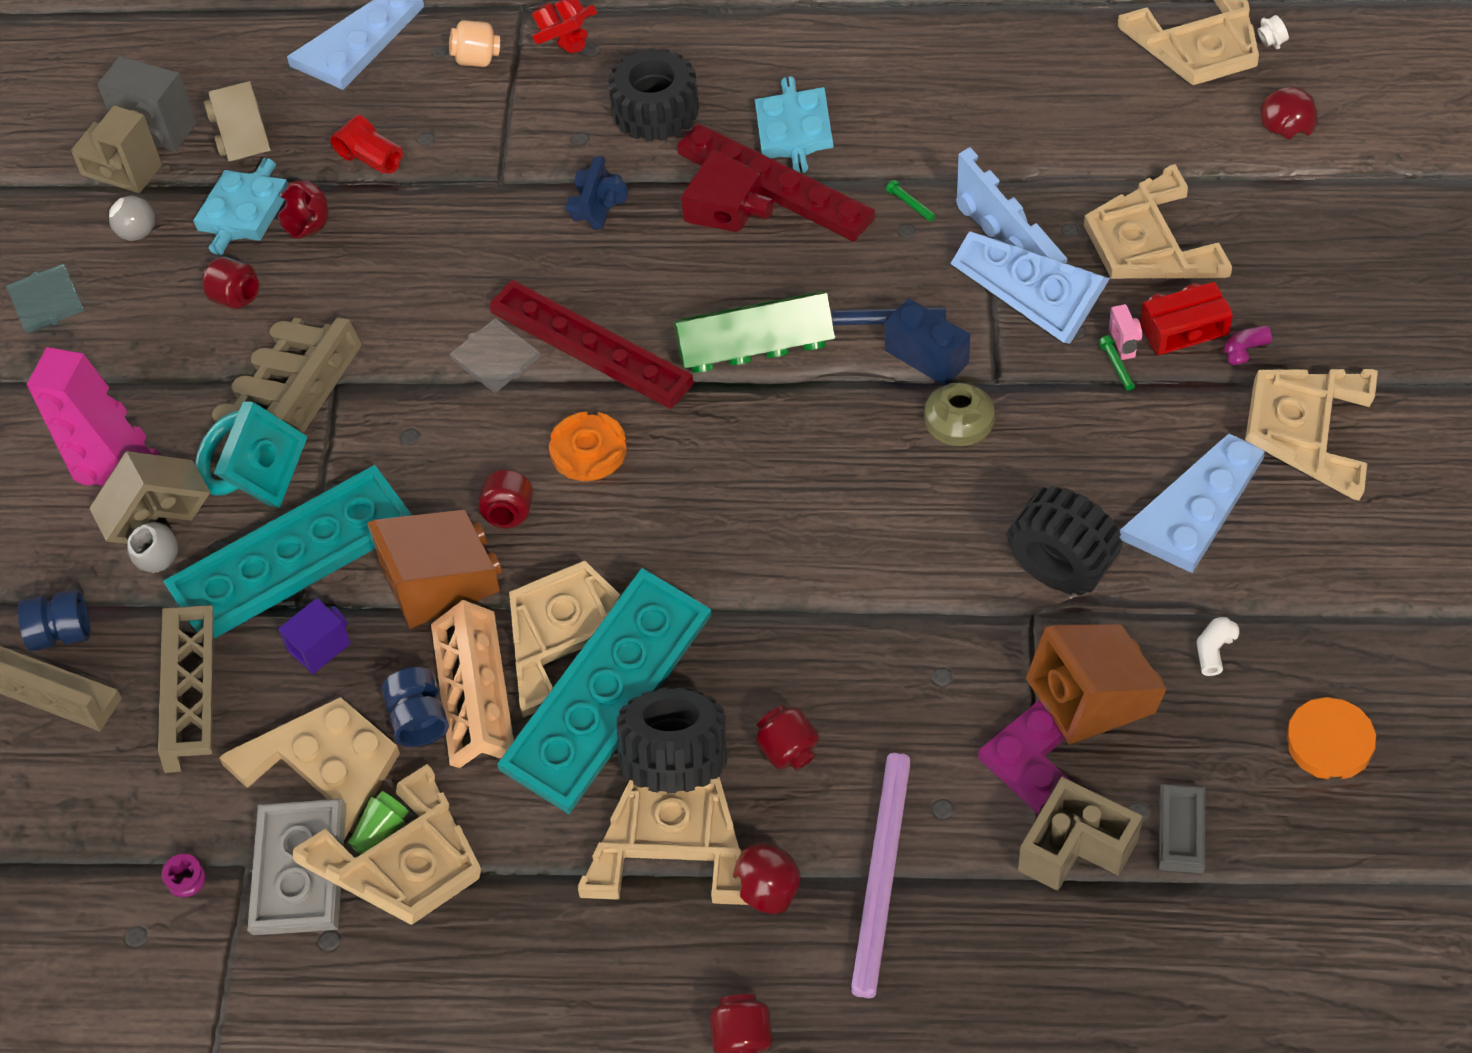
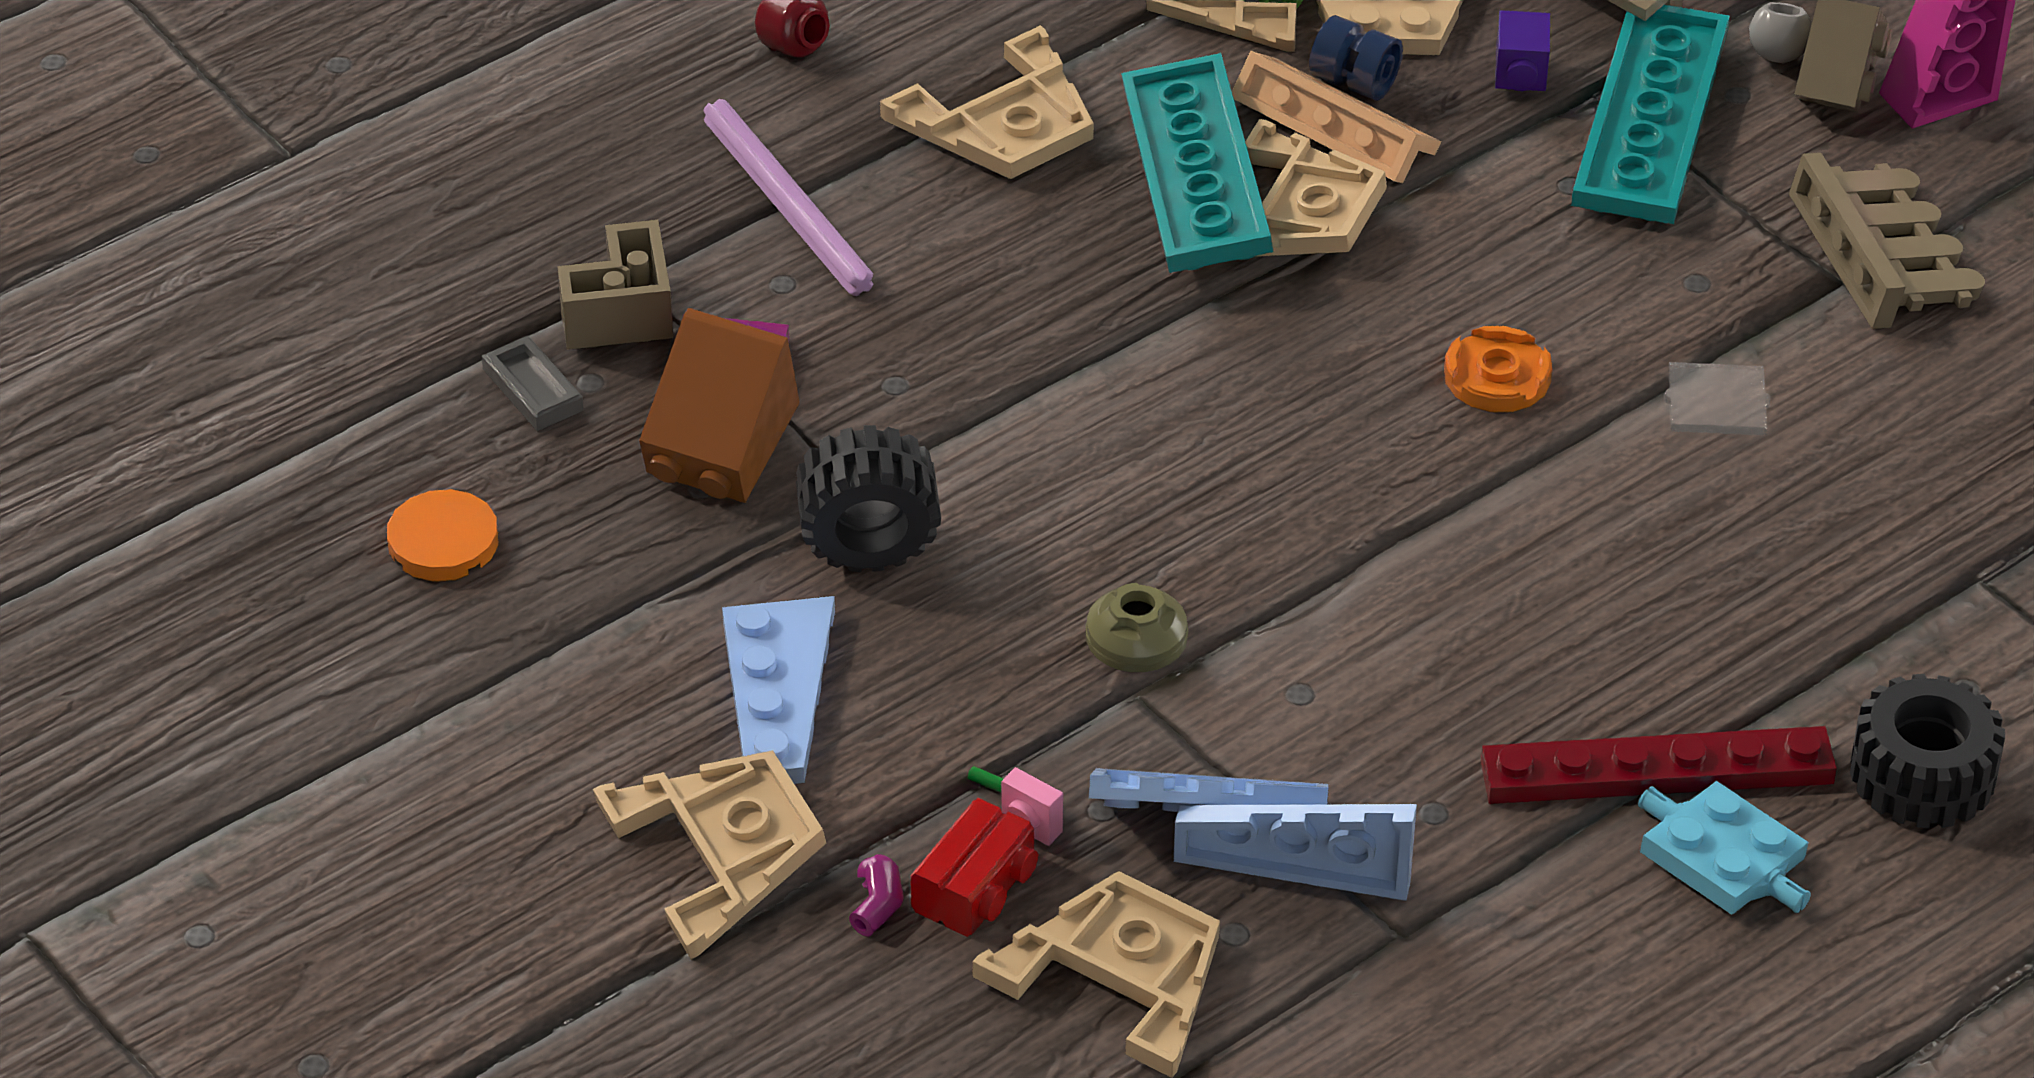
camera: 135 degrees right, 10 degrees down
teal tile [195,401,308,508] -> none
dark orange slope [367,510,502,629] -> none
dark red head [478,470,533,529] -> none
dark red plate [489,279,694,409] -> none
dark blue hips [566,156,629,230] -> none
black tyre [617,687,727,794] -> none
brick [673,291,835,373] -> none
dark red torso [681,150,774,232] -> none
dark red hair [733,844,801,914] -> none
dark red head [755,705,819,771] -> none
dark blue bar [832,307,946,326] -> none
dark blue brick [885,298,970,386] -> none
green piece [886,180,936,222] -> none
white arm [1196,617,1239,676] -> none

